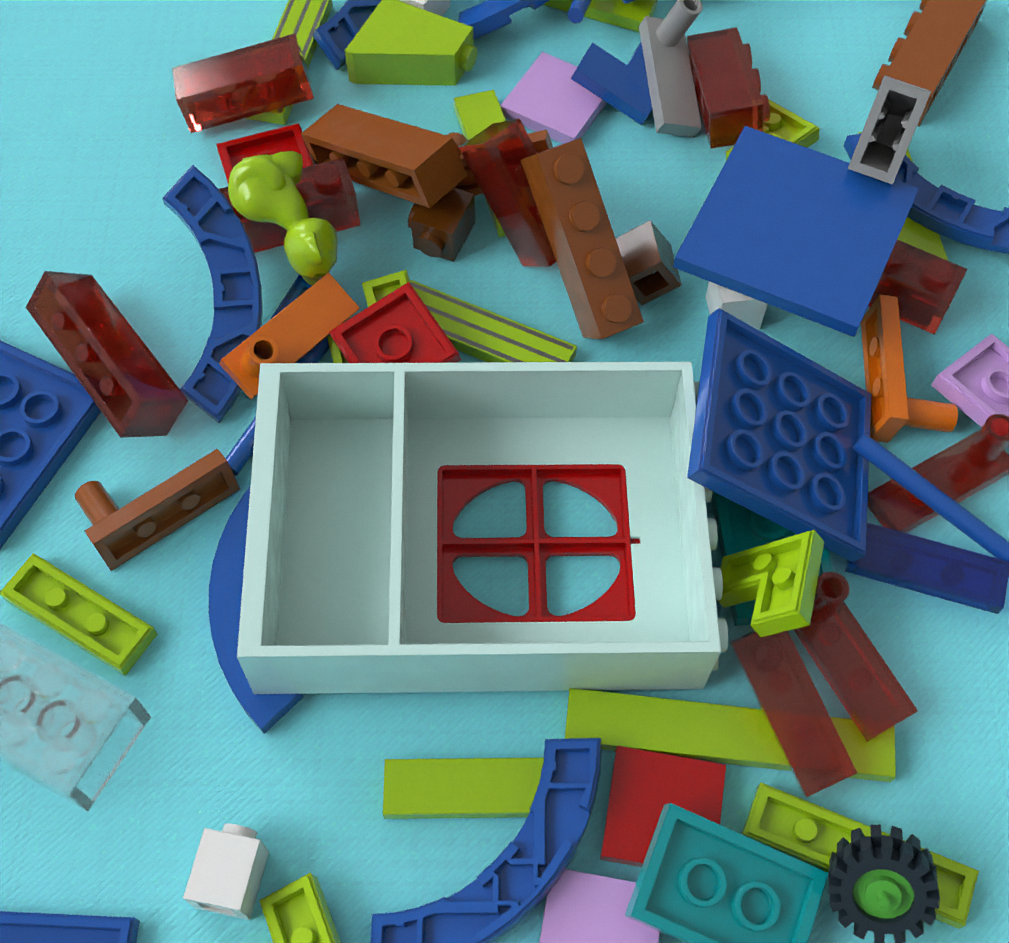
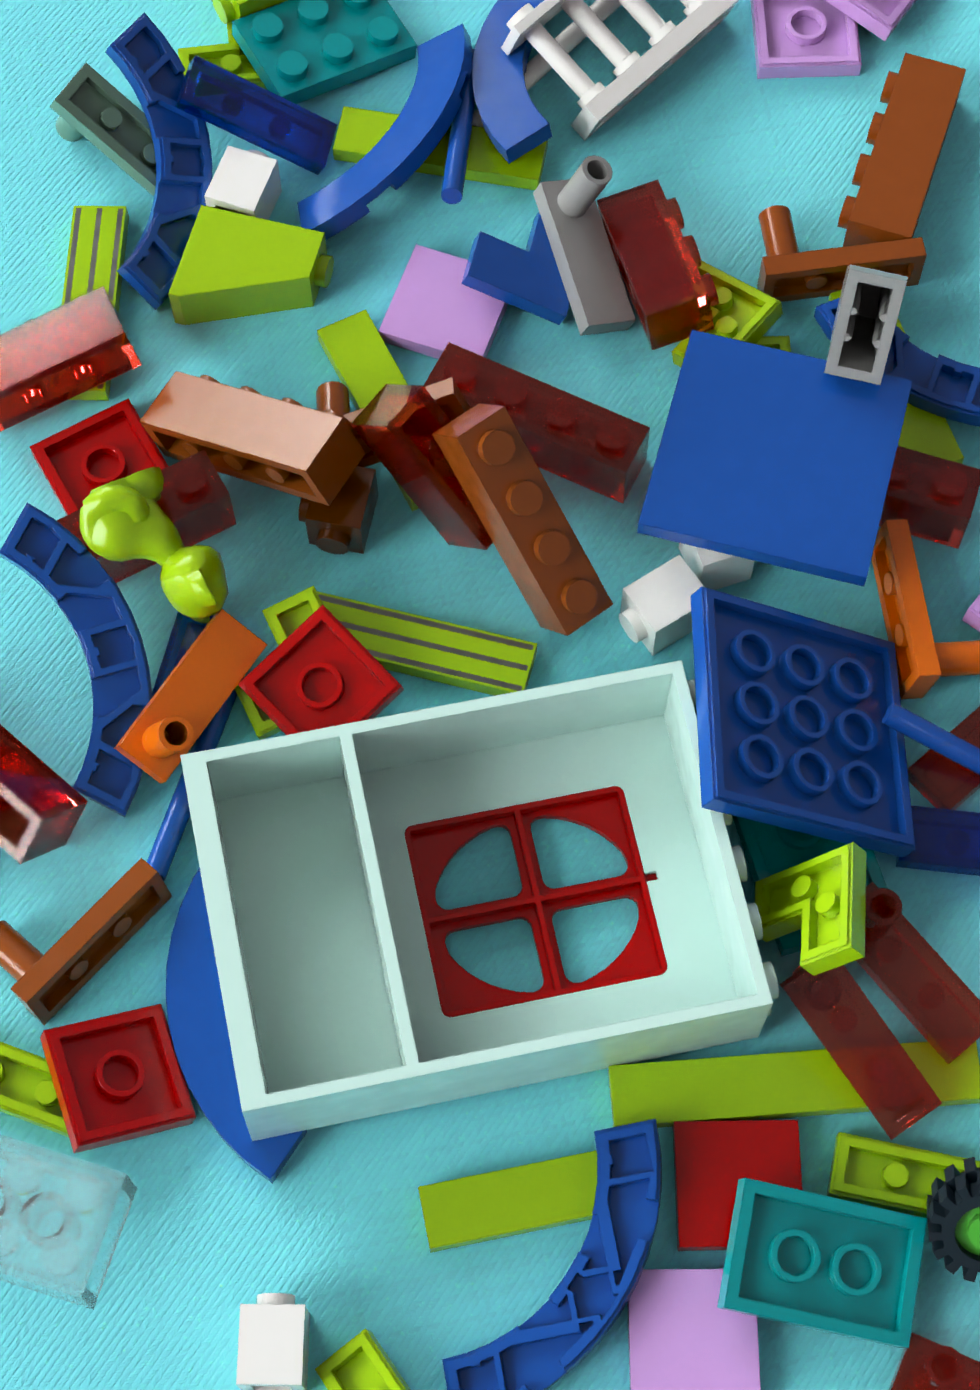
camera: 10 degrees left, 5 degrees up
brick [616,220,682,306] -> none
none -> red tile [40,1004,197,1154]
none -> clear red brick [424,342,650,503]
none -> white brick [619,554,704,656]
none -> dark orange piece [757,205,927,302]

